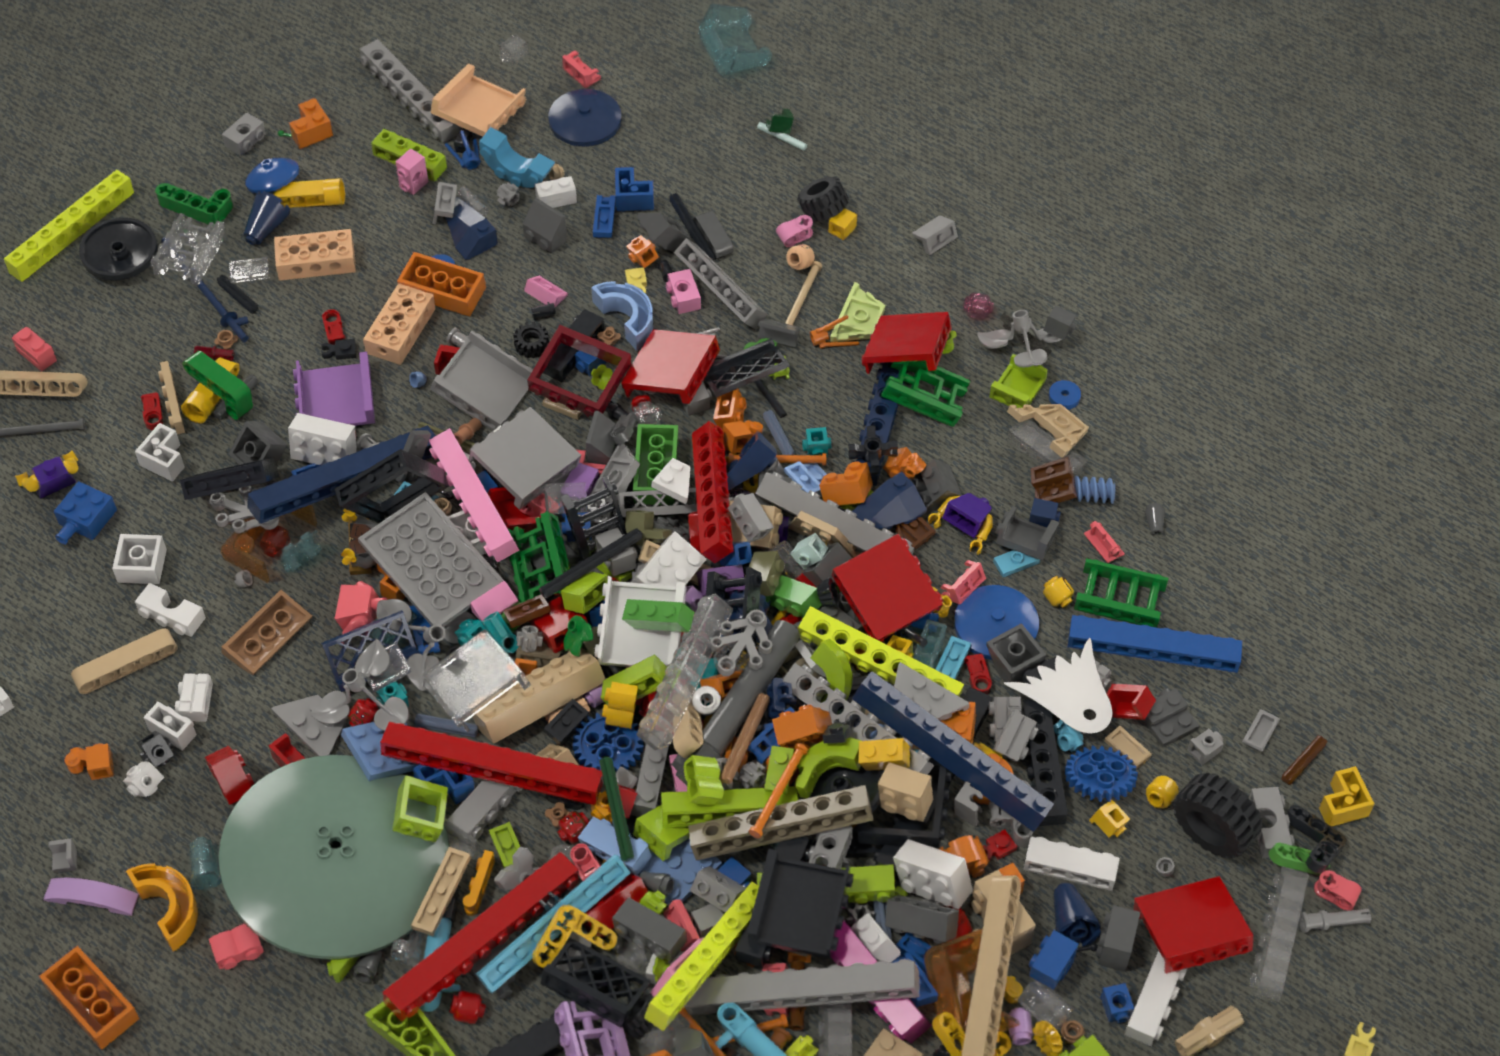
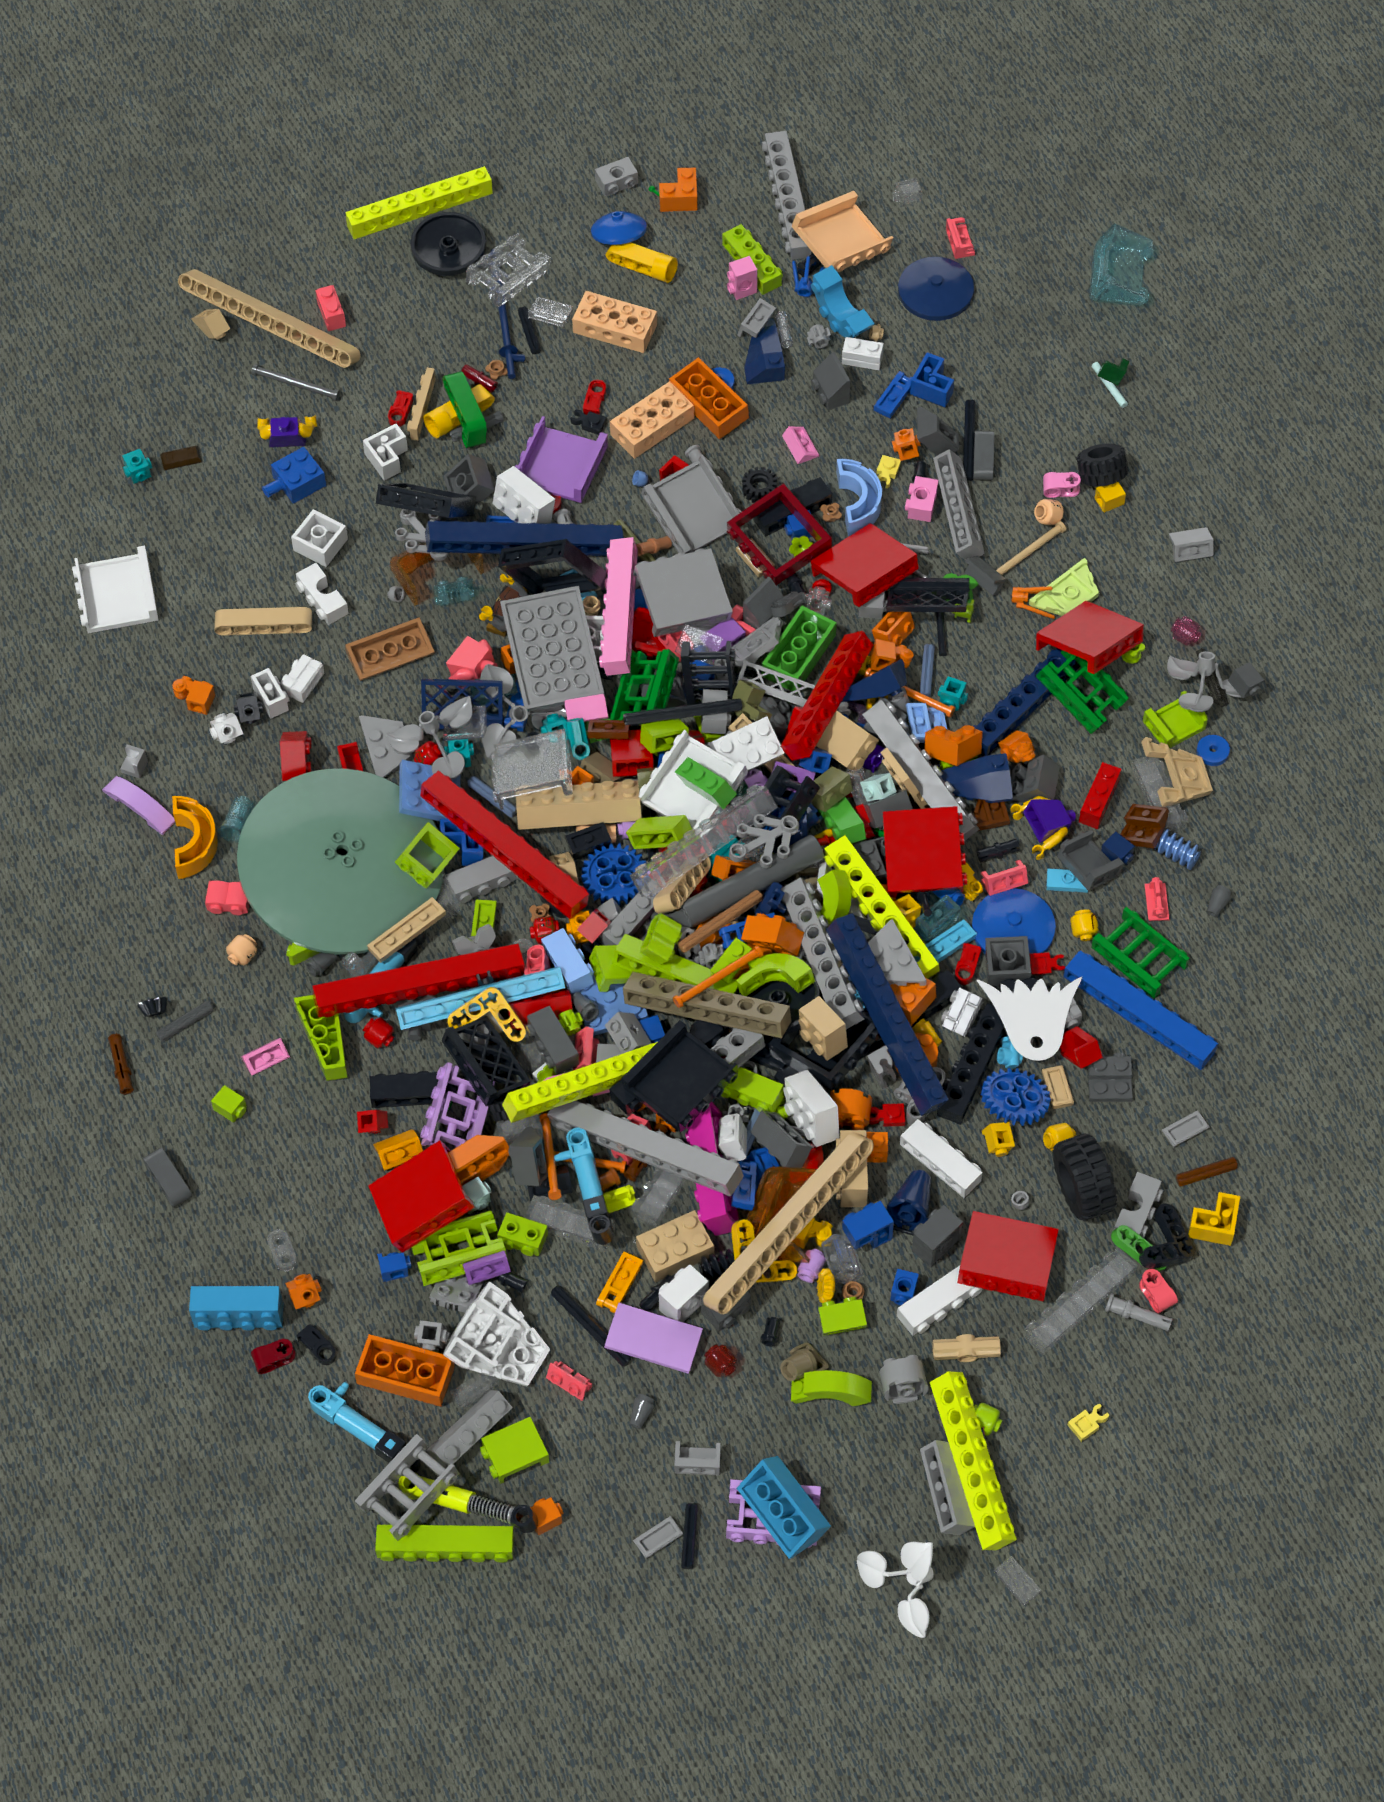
camera: 30 degrees right, 5 degrees up
orange brick [39,946,140,1050] -> none
green beam [155,183,233,226] -> none
dark blue cone [243,191,291,245] -> none
clear red head [260,525,291,557] -> none
dark grey hinge [396,430,432,482] -> none
light orange plate [463,850,495,916] -> none
light grey gear [516,626,543,652] -> none
black pin [531,302,556,320] -> none
green plate [564,615,593,657] -> none
dark green axle [599,757,634,862] -> none
yellow brick [602,682,638,729] -> none
white wing [651,458,690,504] -> none
white head [692,686,721,716] -> none
light grey brick [728,493,774,543] -> none
black piece [817,578,840,607] -> none
black plate [822,718,852,744] -> none
black pin [848,426,898,475] -> none
yellow brick [859,738,910,771] -> none
light grey brick [992,710,1038,762] -> none
light grey brick [1187,729,1224,765] -> none
none -> light nougat head [226,934,257,965]
none -> black pin [976,838,1020,863]
none -> red plate [1029,952,1065,975]
none -> red brick [1079,762,1121,829]

